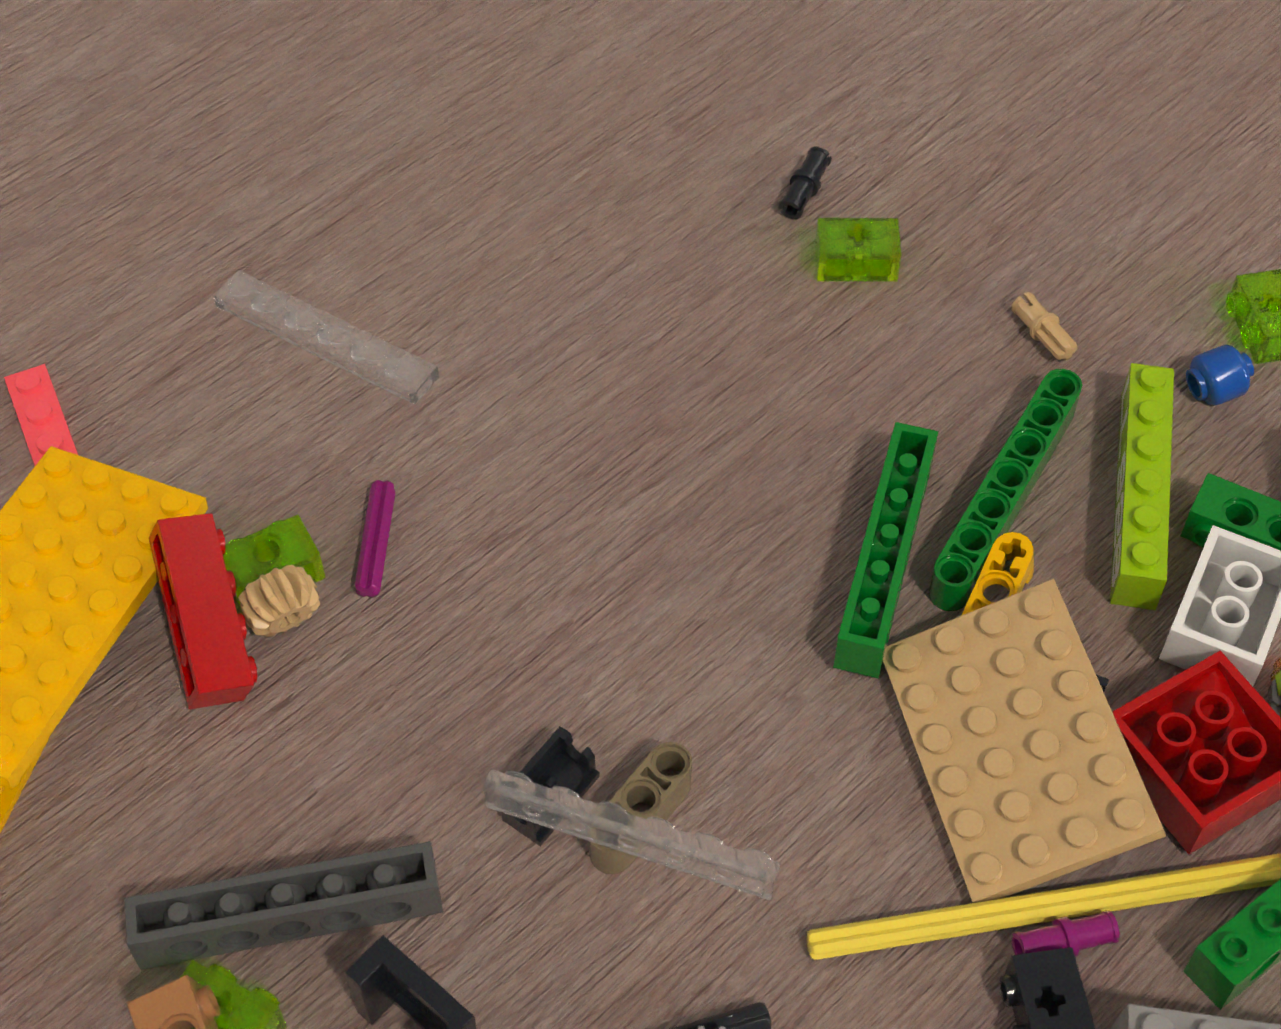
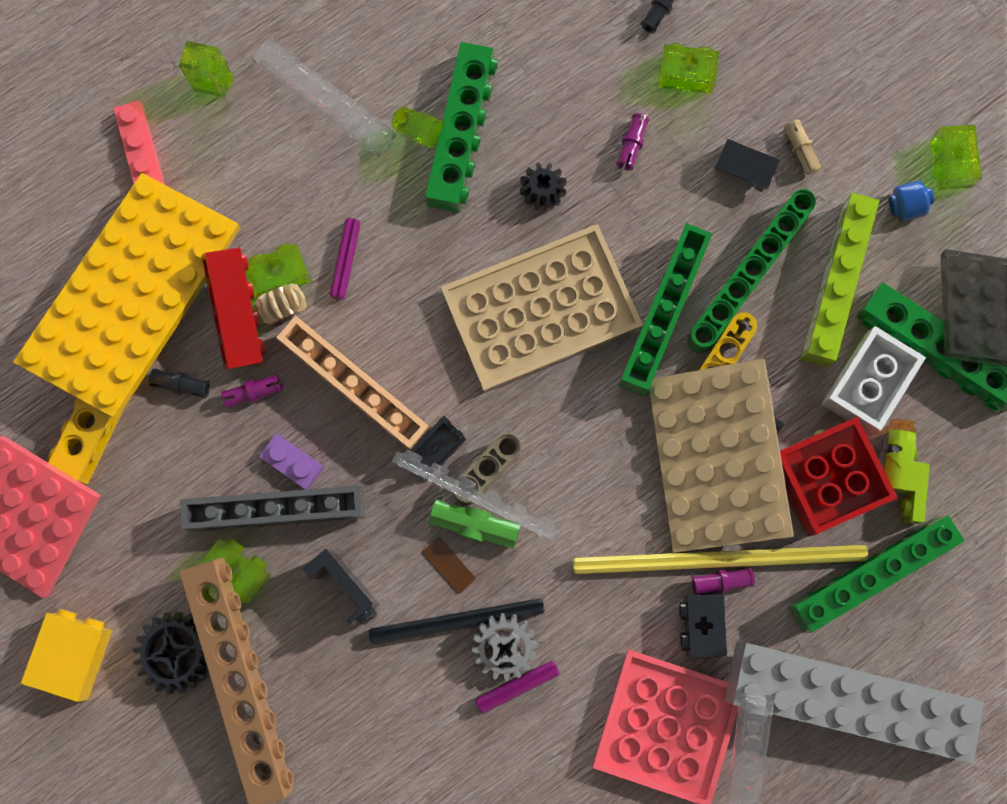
camera: 10 degrees right, 25 degrees up
none -> black pin [148,368,210,399]
none -> clear neon green brick [179,41,234,98]
none -> magenta pin [221,374,283,409]
none -> medium lavender plate [259,433,325,490]
none -> light nougat brick [276,316,430,451]
none -> clear neon green piece [392,107,445,149]
none -> reddish brown sticker [423,537,476,594]
none -> green brick [425,42,498,213]
none -> bright green piece [429,499,521,549]
none -> tan plate [441,224,643,392]
none -> black gear [520,162,567,211]
none -> magenta pin [616,113,649,171]
none -> black hinge [714,138,780,190]

